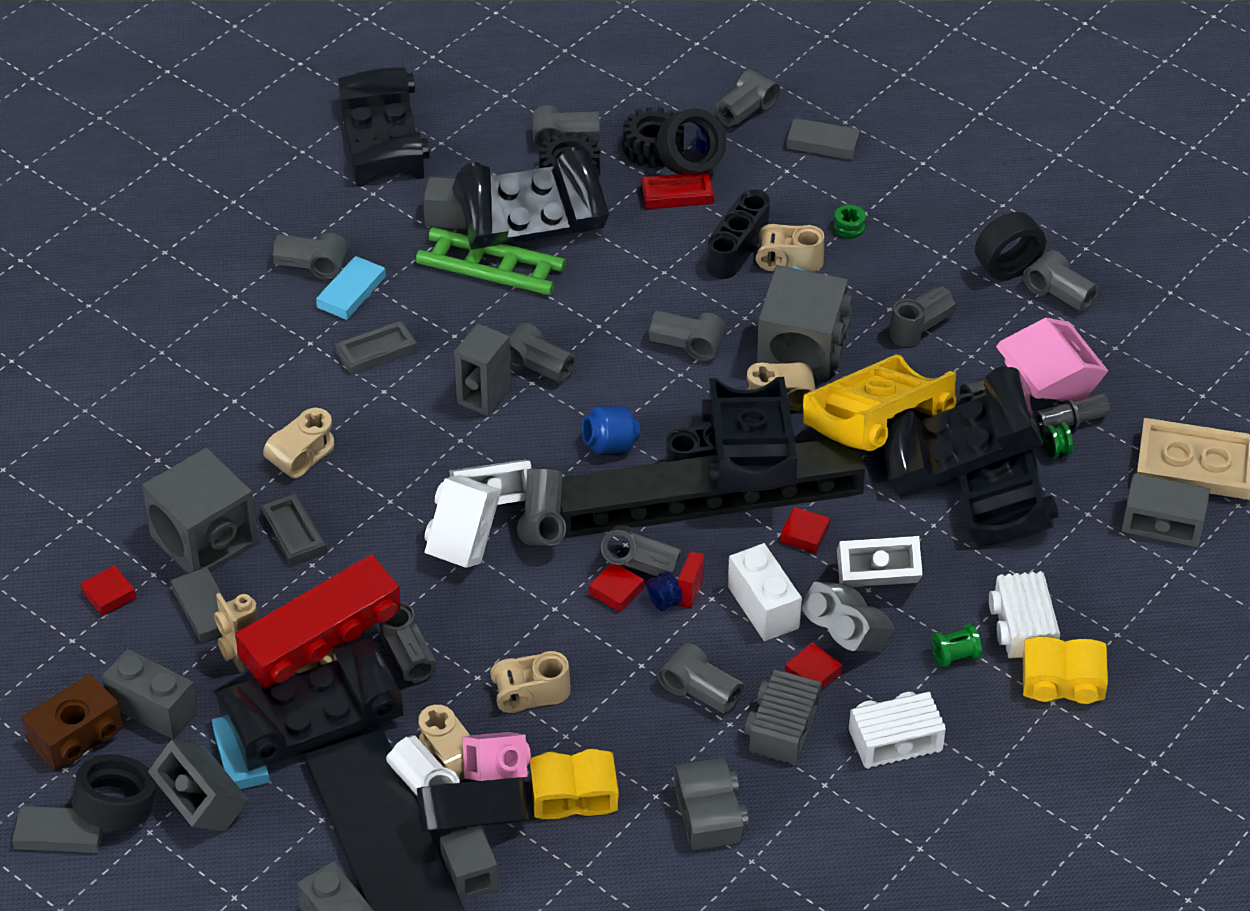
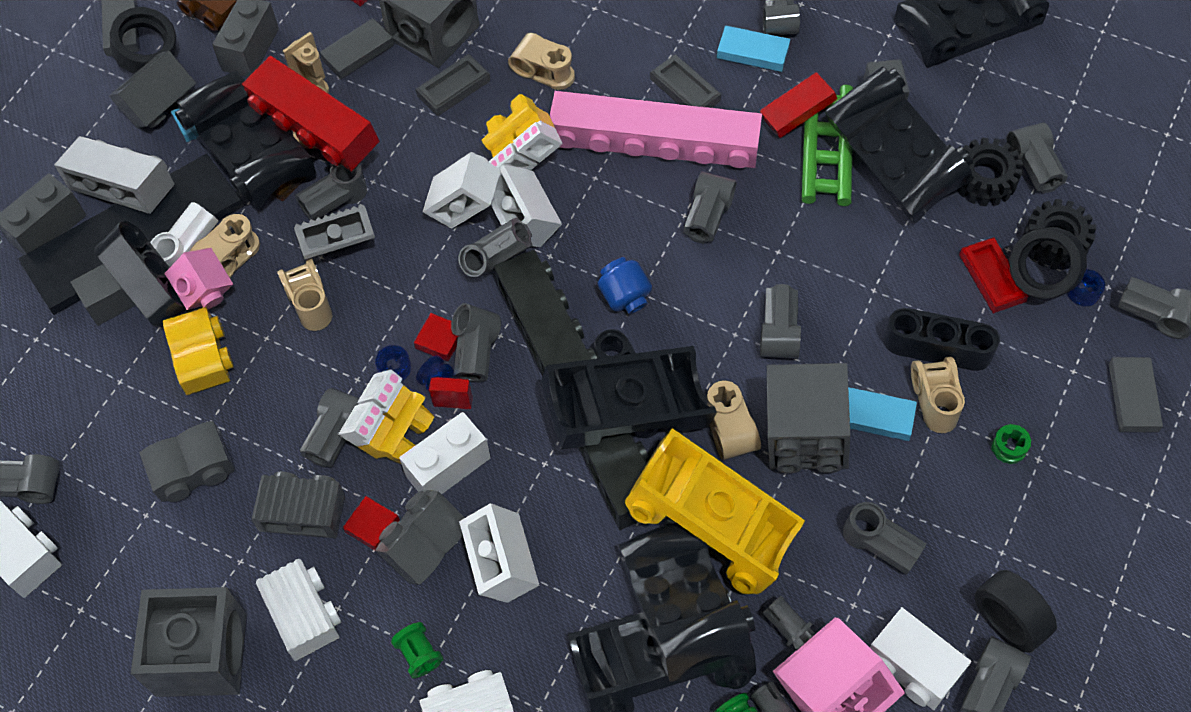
camera: 80 degrees right, 15 degrees up
dark grey brick [454,324,512,417] -> none
red tile [780,507,830,553] -> none
none -> brick [54,136,174,214]
none -> dark grey brick [131,587,247,697]
none -> light grey brick [294,204,375,259]
none -> hips [338,369,434,464]
none -> clear blue bush [375,345,411,381]
none -> hips [481,94,563,170]
none -> bright pink brick [550,91,762,168]
none -> red tile [760,72,837,138]
none -> white brick [870,607,972,711]

